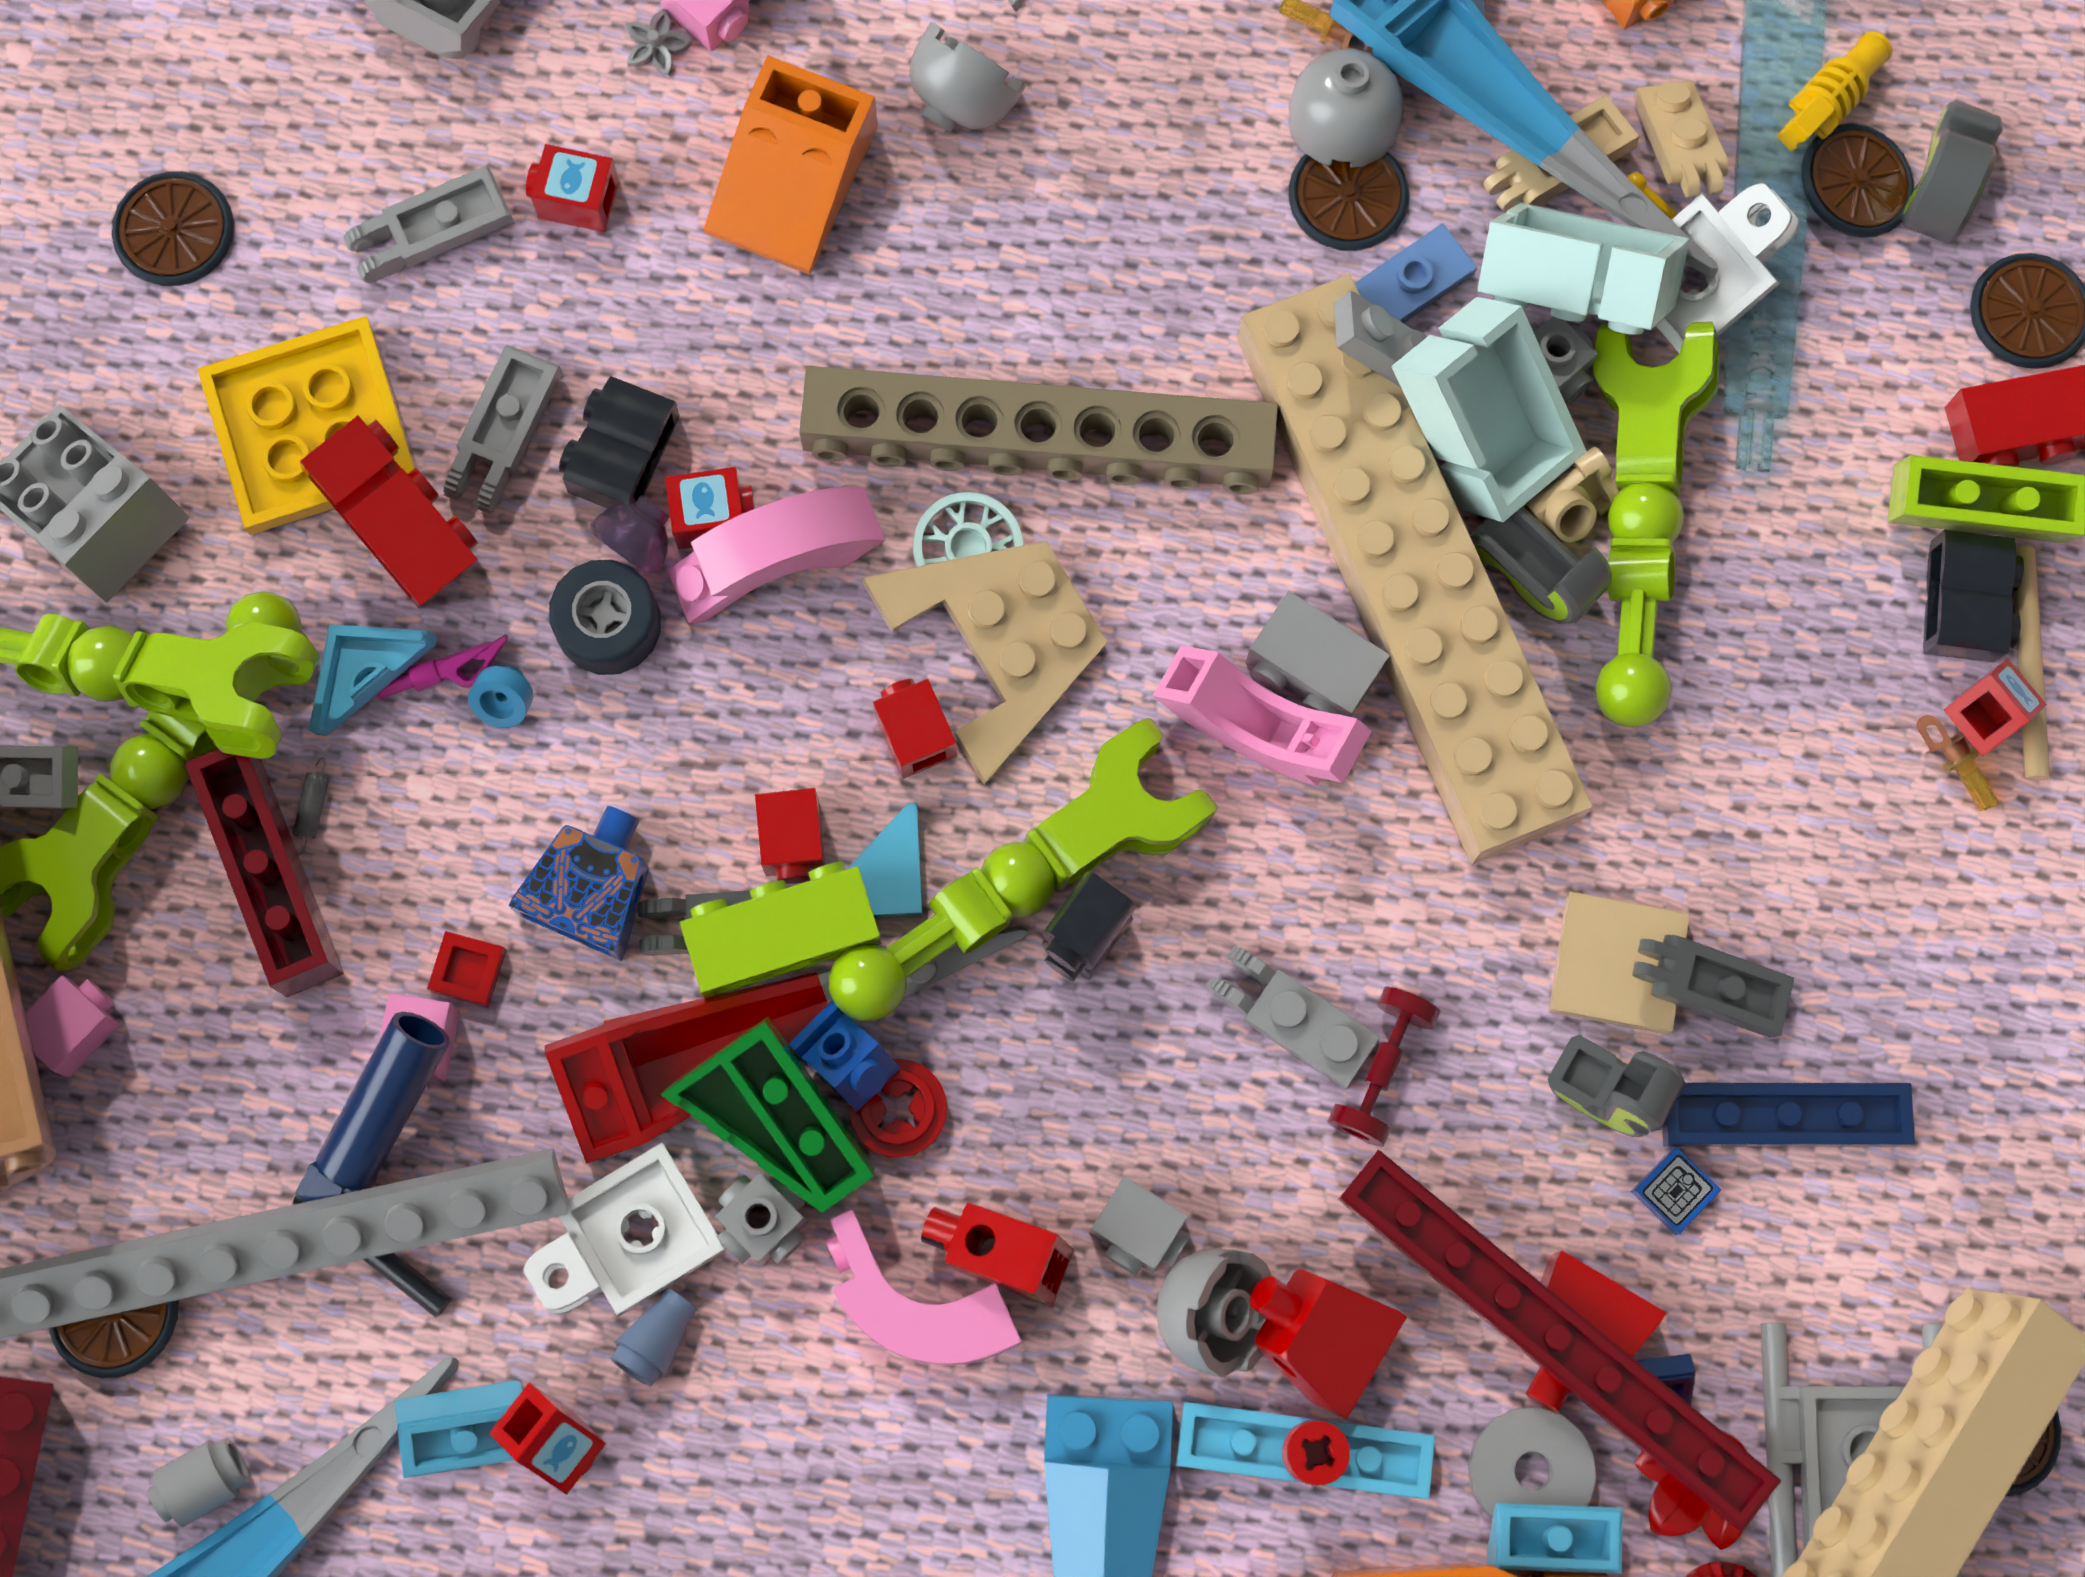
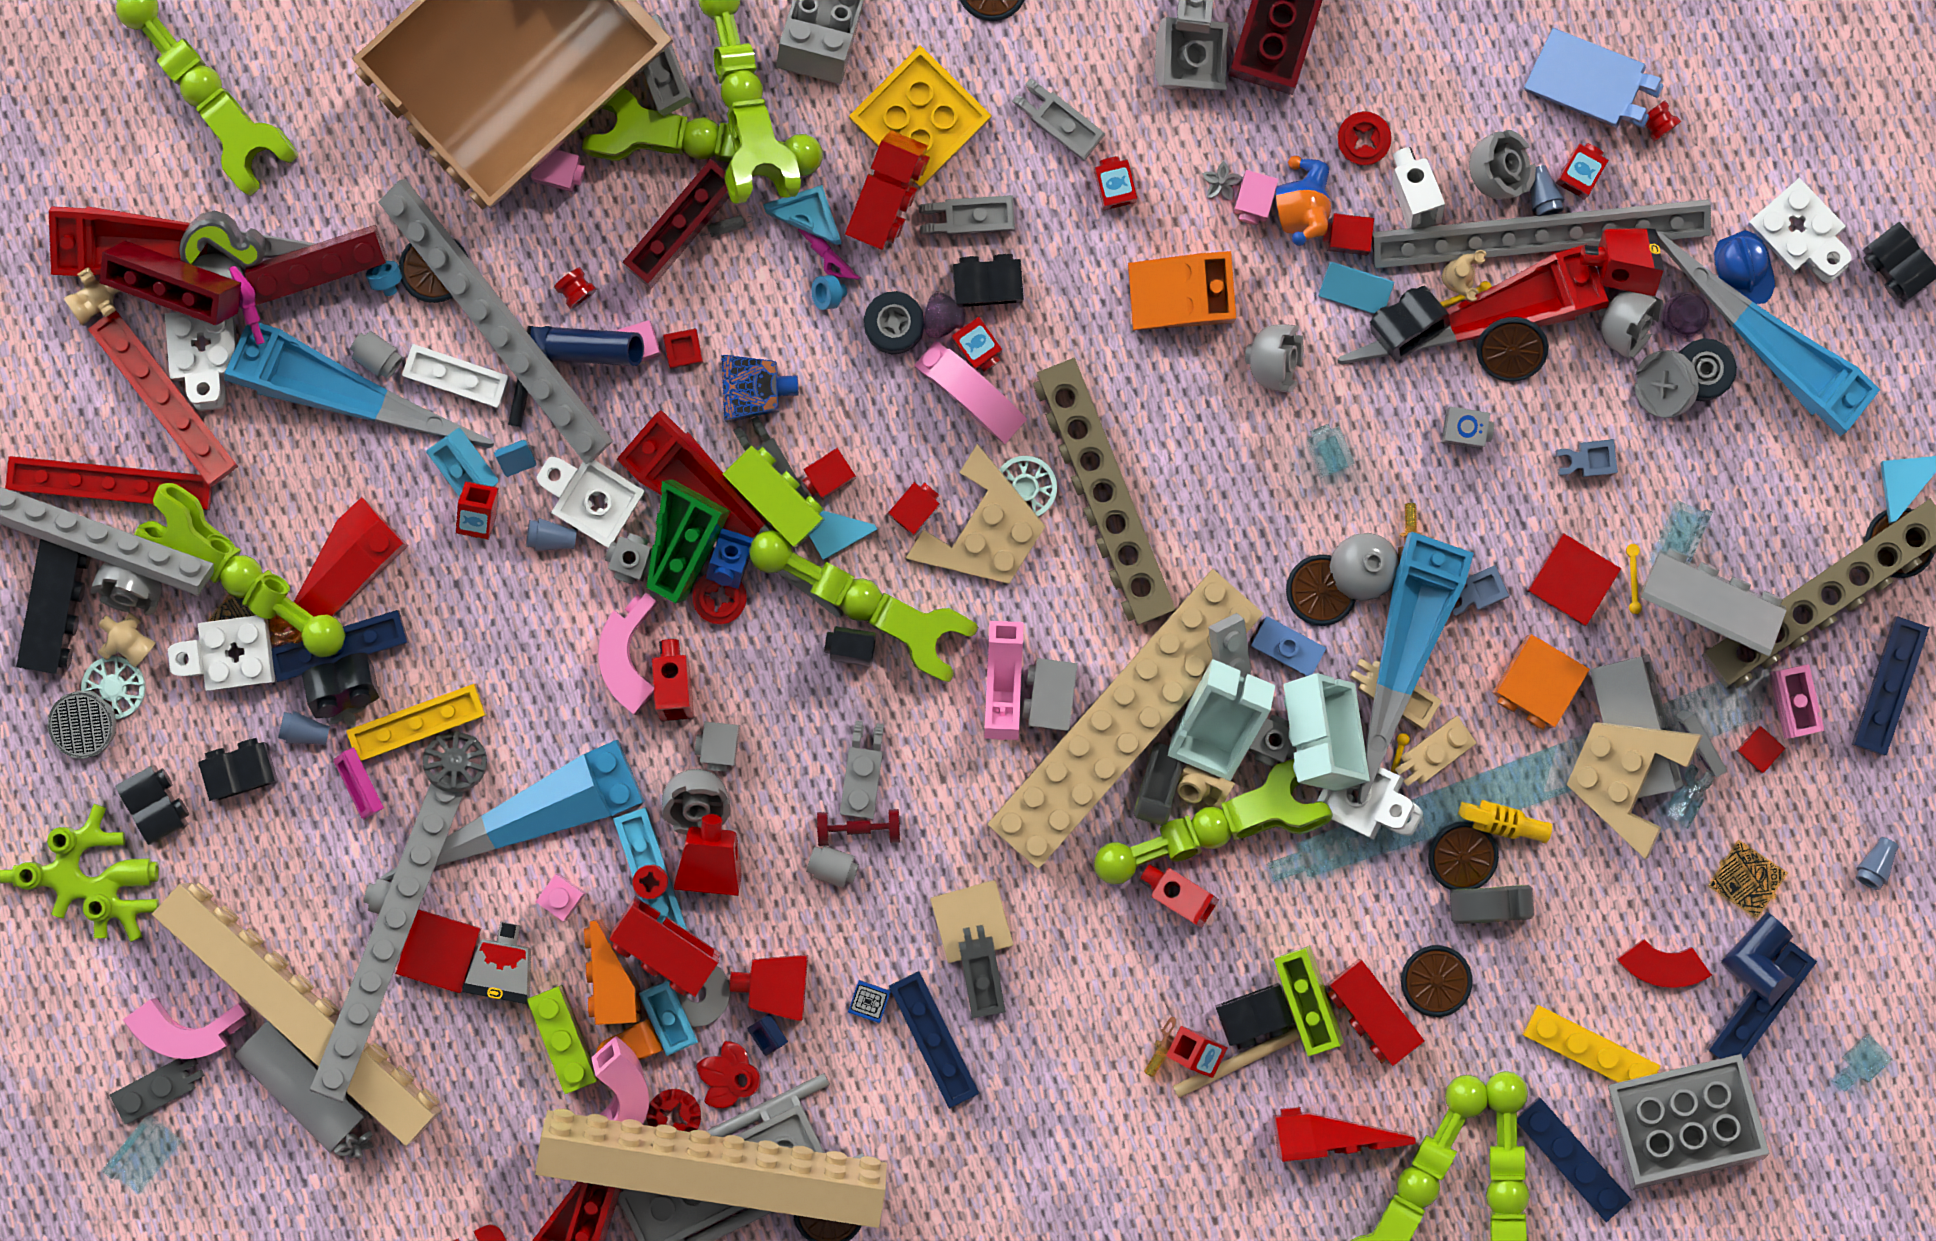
camera: 65 degrees right, 10 degrees up
dark red tile [1338,1149,1782,1531] -> none
dark grey animal [1548,1035,1685,1137] -> none
none -> dark azure tile [366,261,402,296]
none -> white plate [402,344,510,409]
none -> dark azure slope [494,439,536,477]
none -> red wheel [554,267,597,309]
none -> red piece [609,896,720,997]
none -> light grey brick [806,846,859,888]
none -> torso [1139,864,1219,929]
none -> clear light blue brick [1305,424,1355,479]

